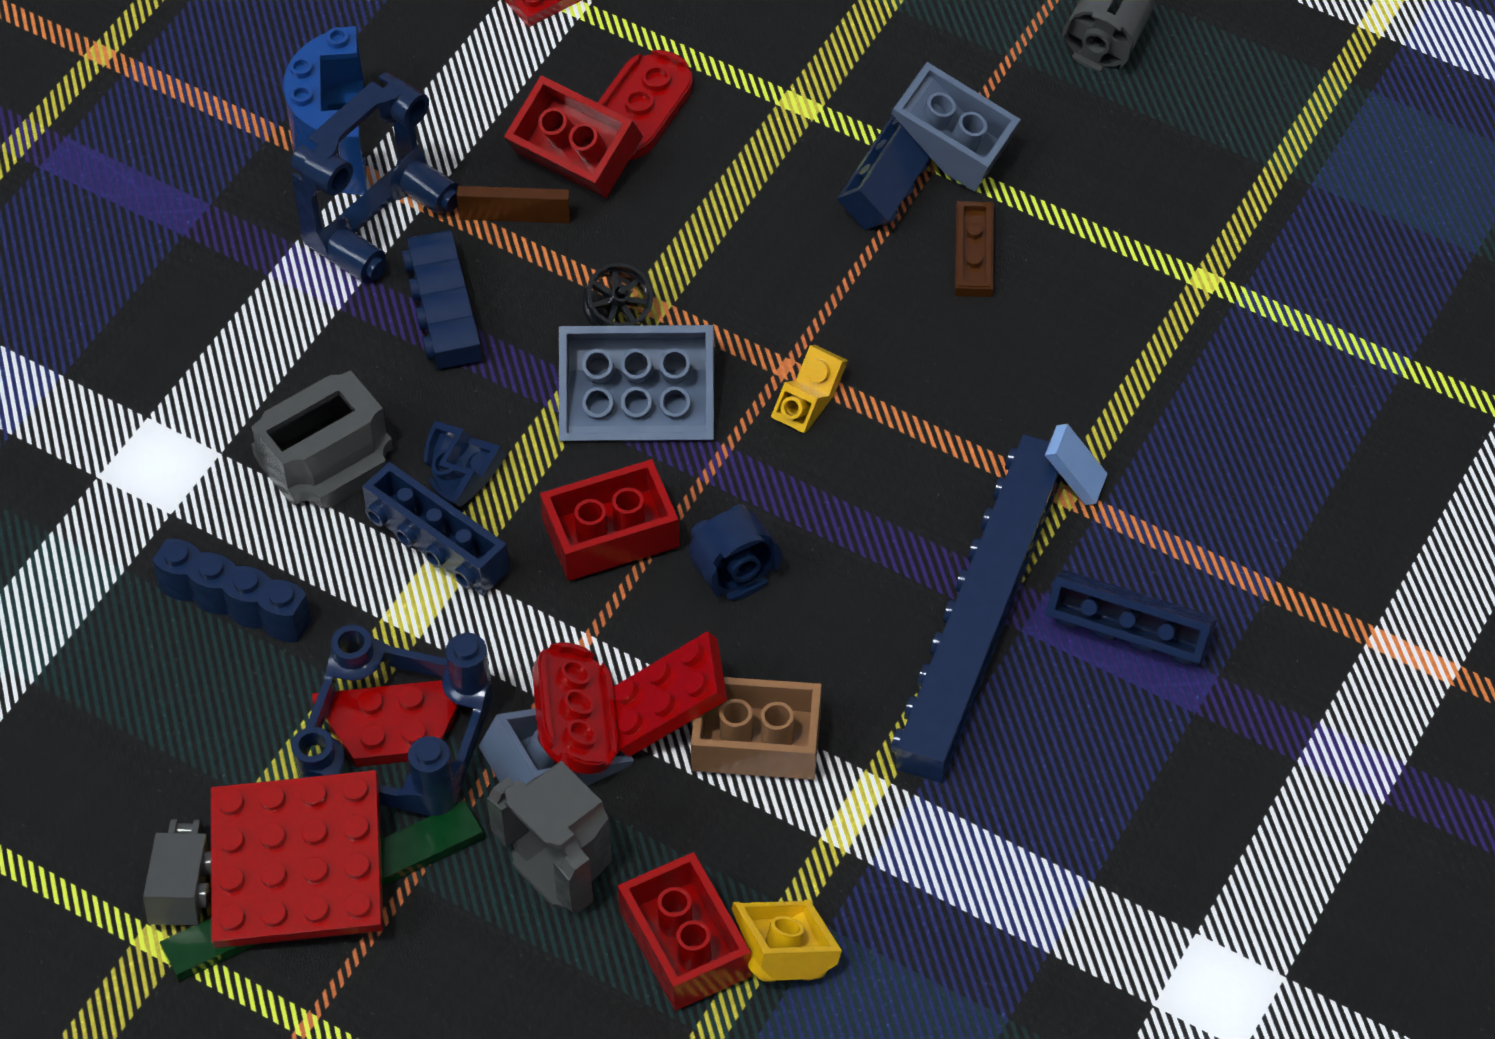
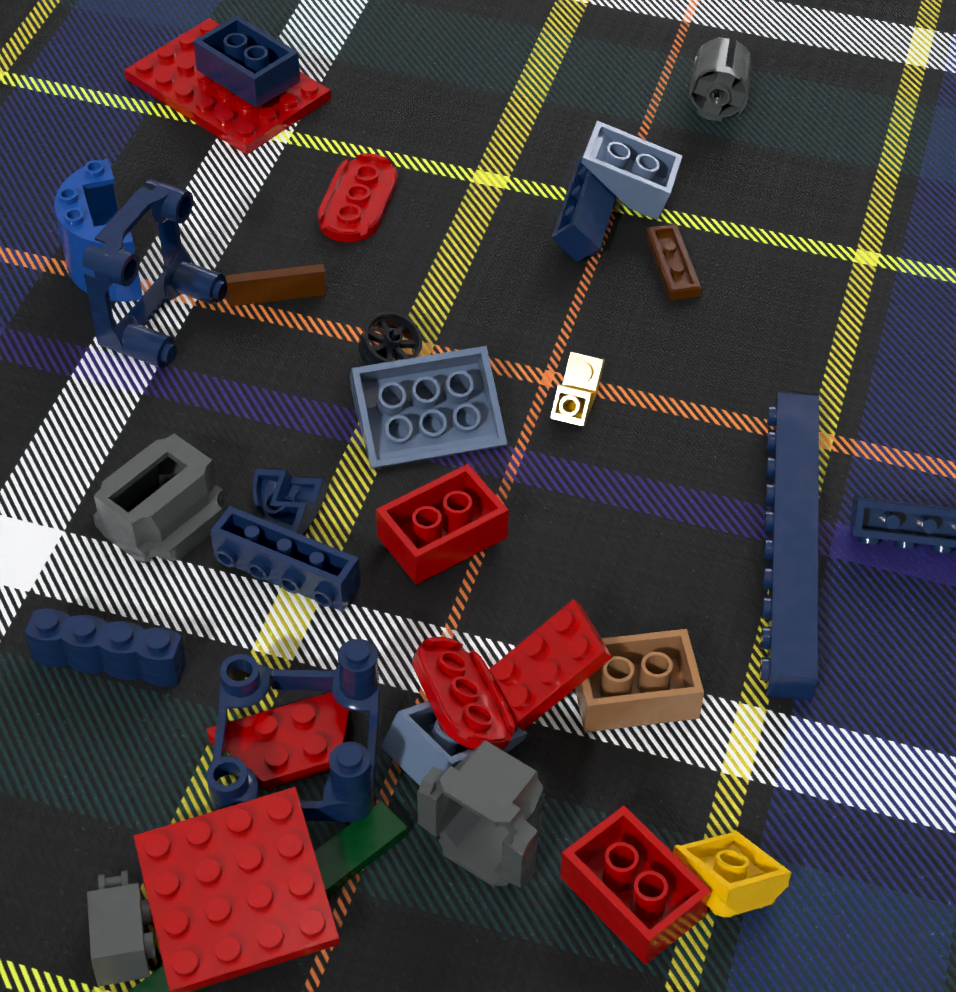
camera: 15 degrees left, 5 degrees down
dark blue brick [401,230,482,370] -> none
red brick [504,75,643,198] -> none
dark blue brick [689,504,782,600] -> none
light blue tile [1045,424,1108,505] -> none

